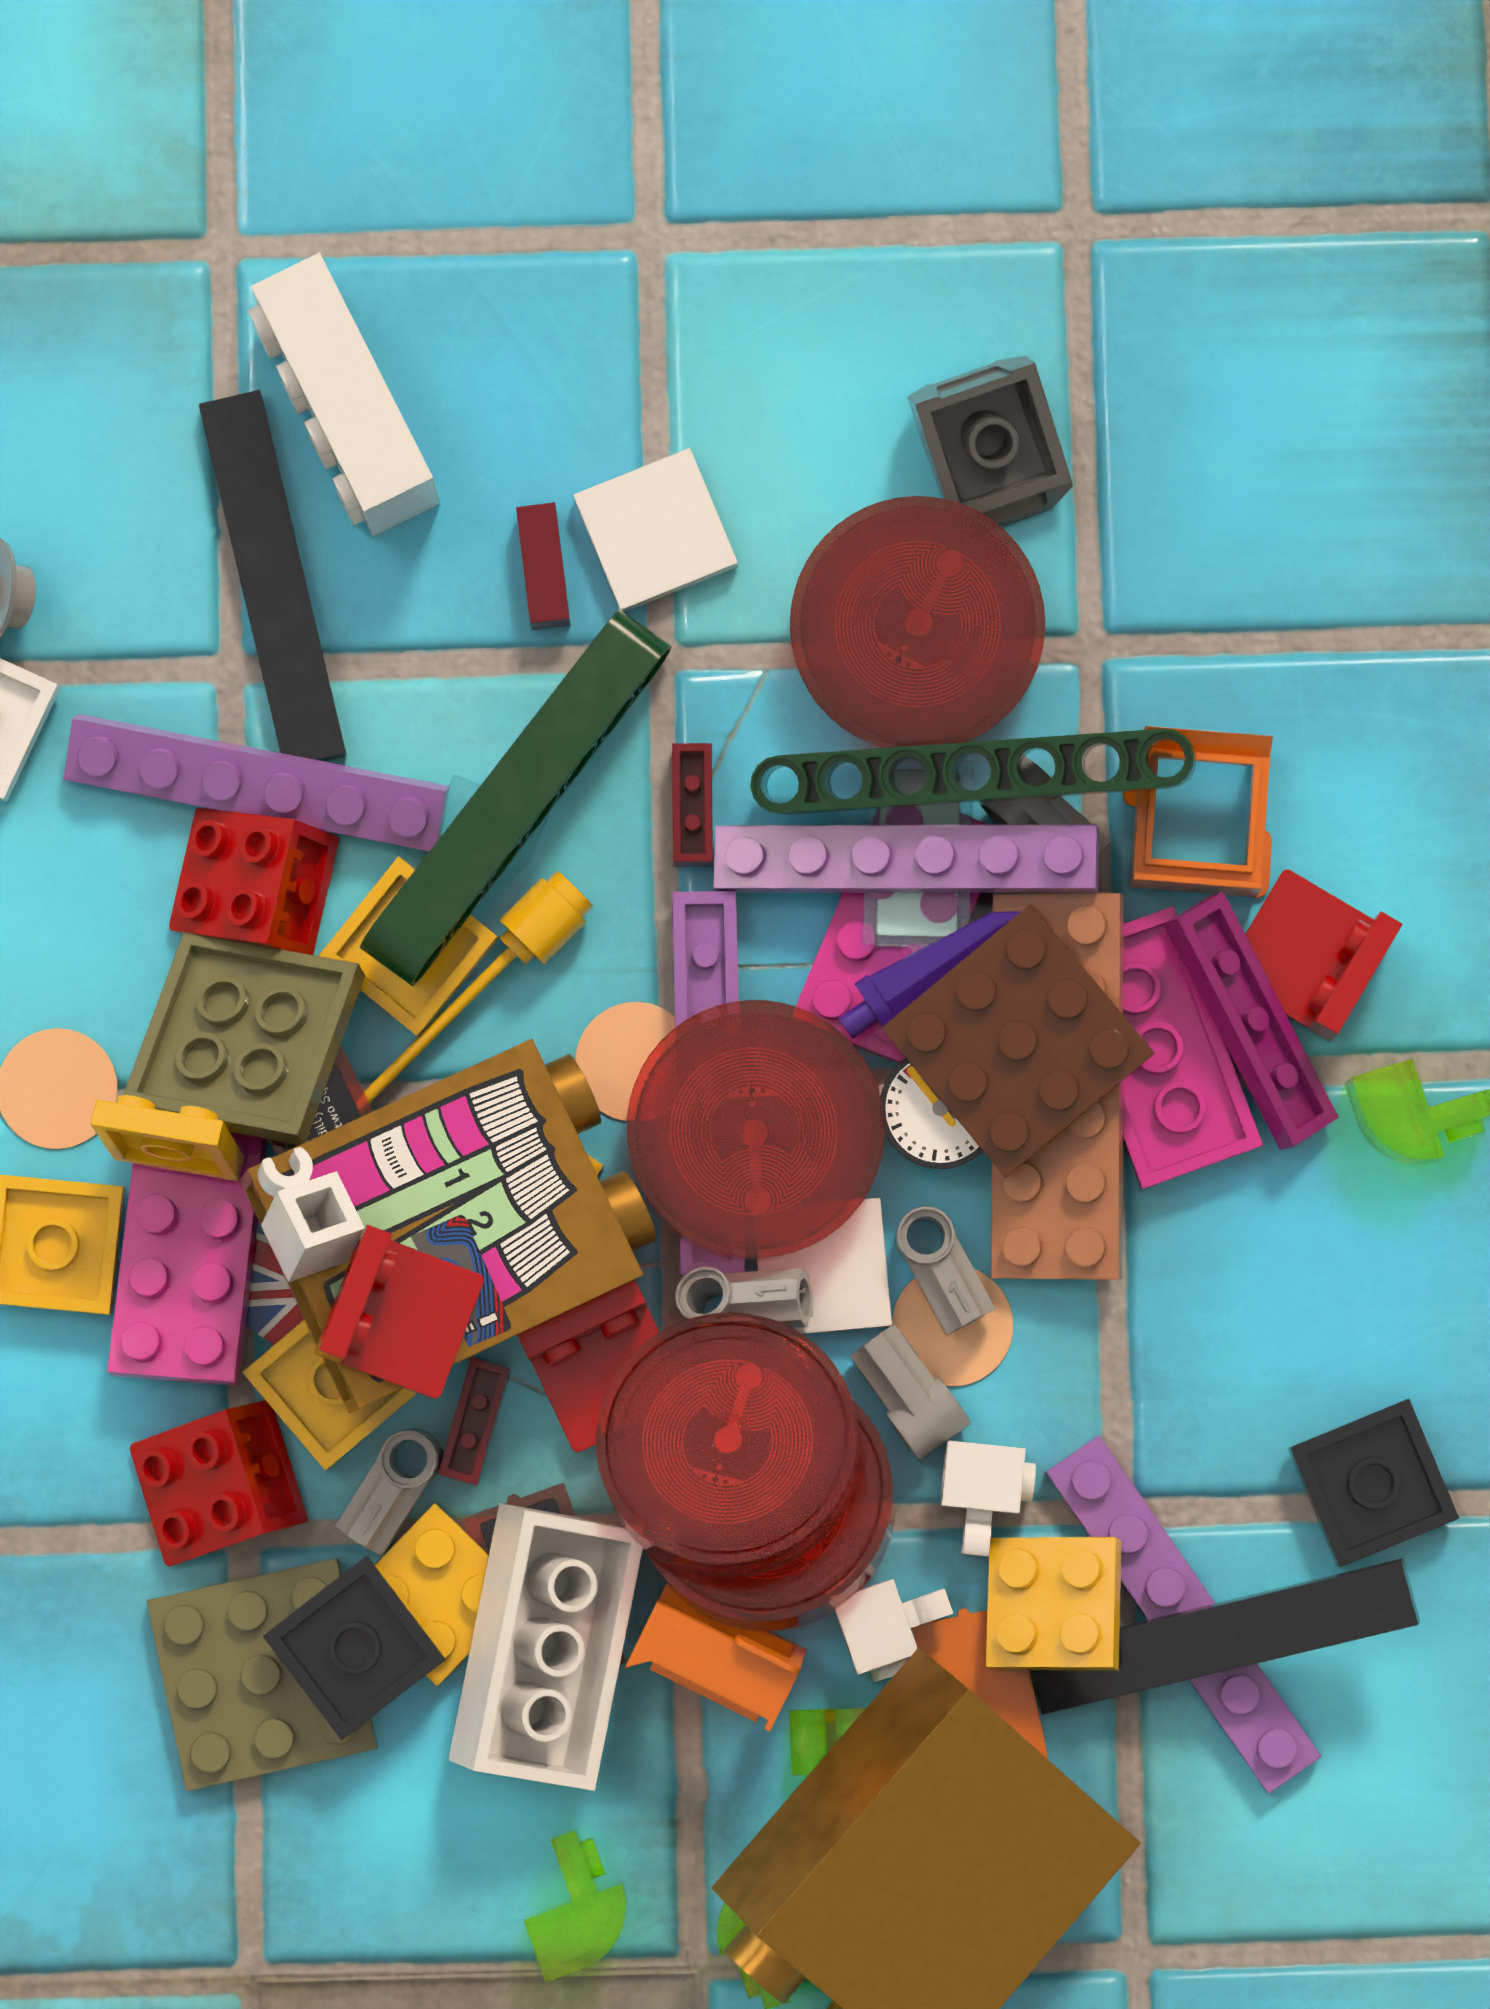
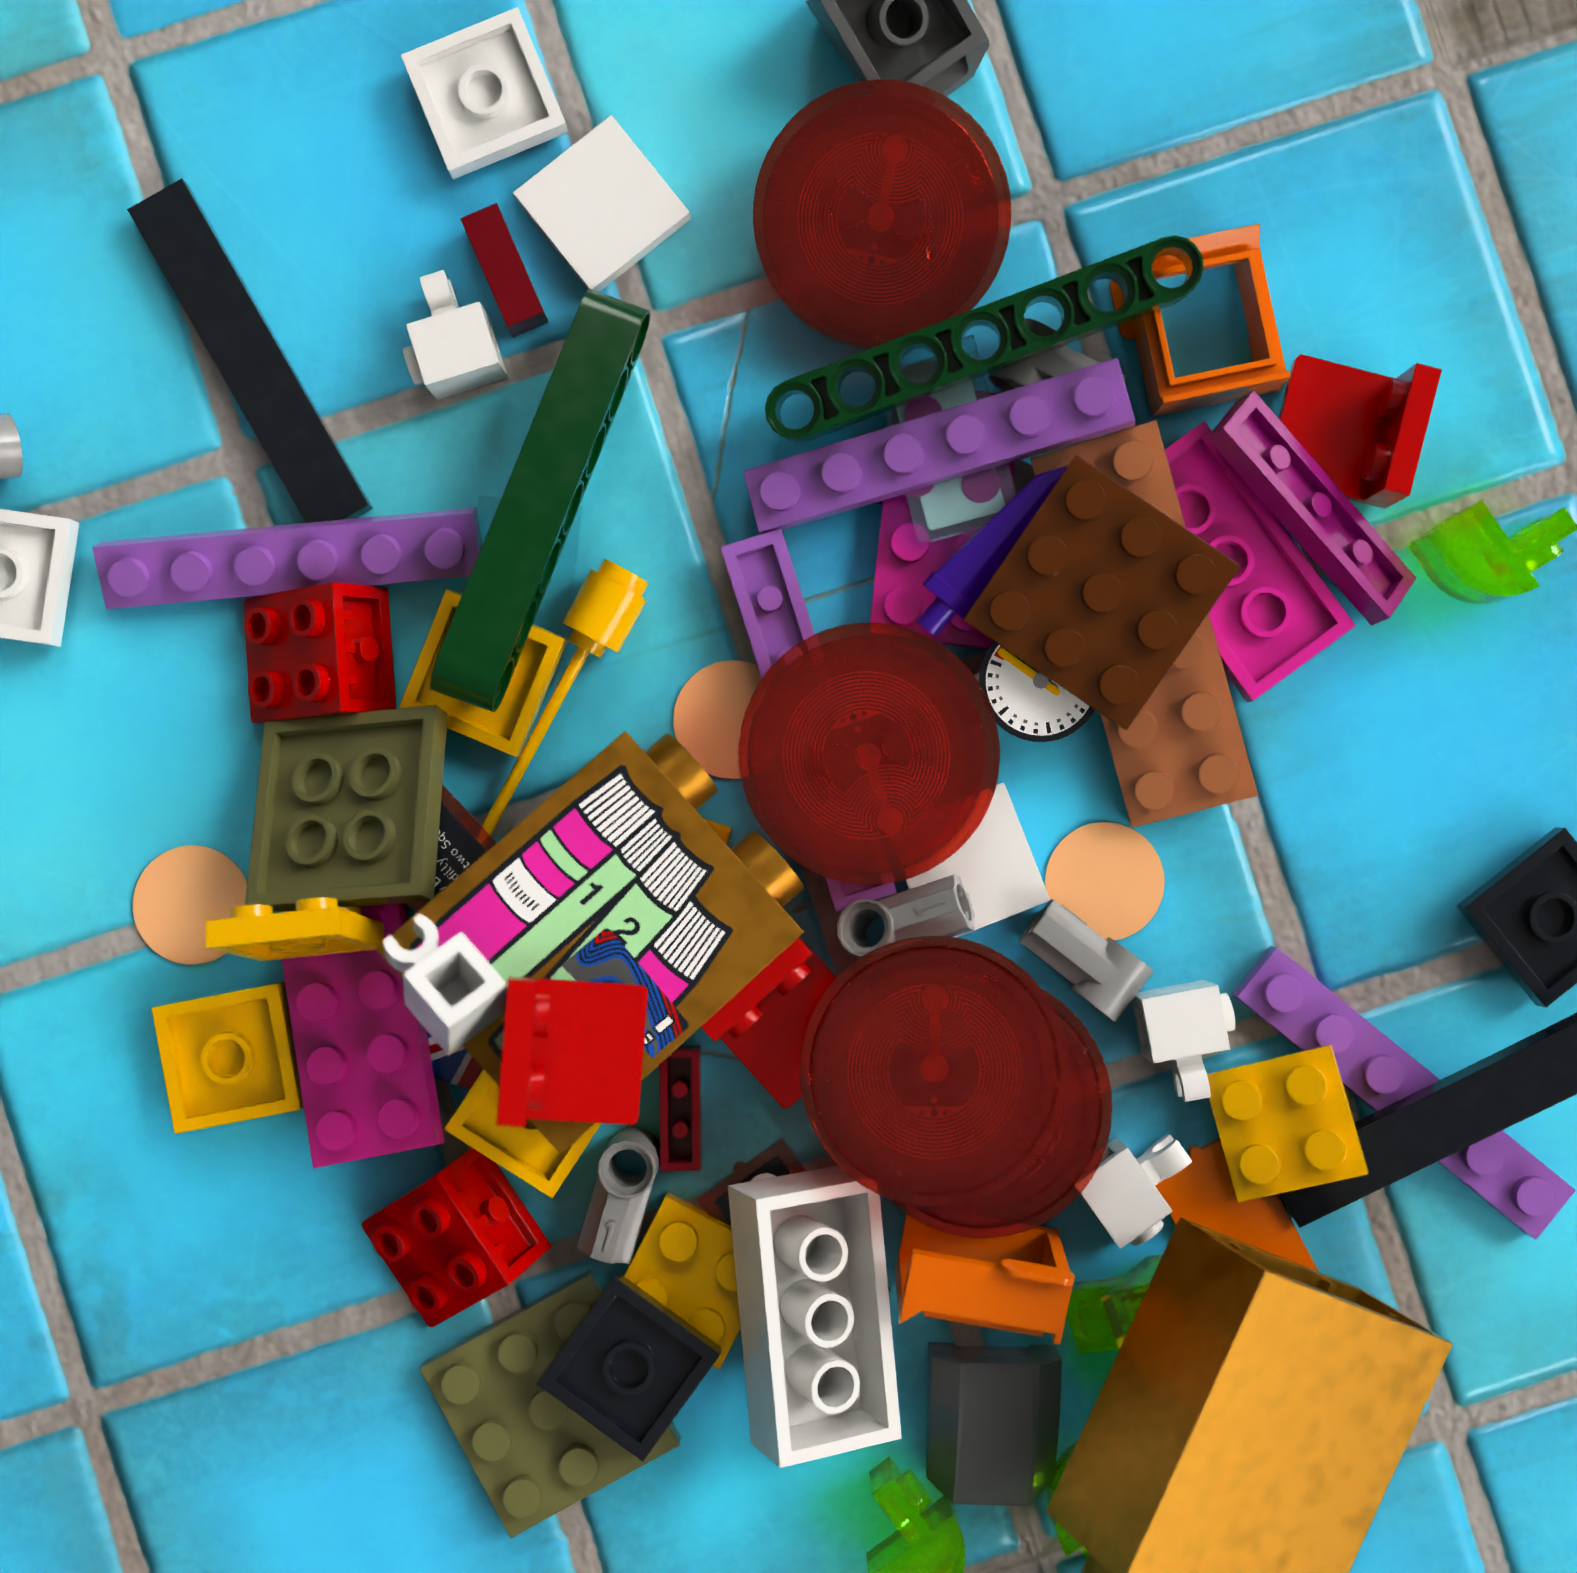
camera: 10 degrees left, 5 degrees up
white brick [248,252,440,537] -> none
dark red piece [672,743,713,867] -> none
light grey piece [895,1206,995,1336] -> none
none -> white plate [401,7,569,180]
none -> white brick [403,270,508,400]
none -> dark grey slope [926,1342,1062,1506]

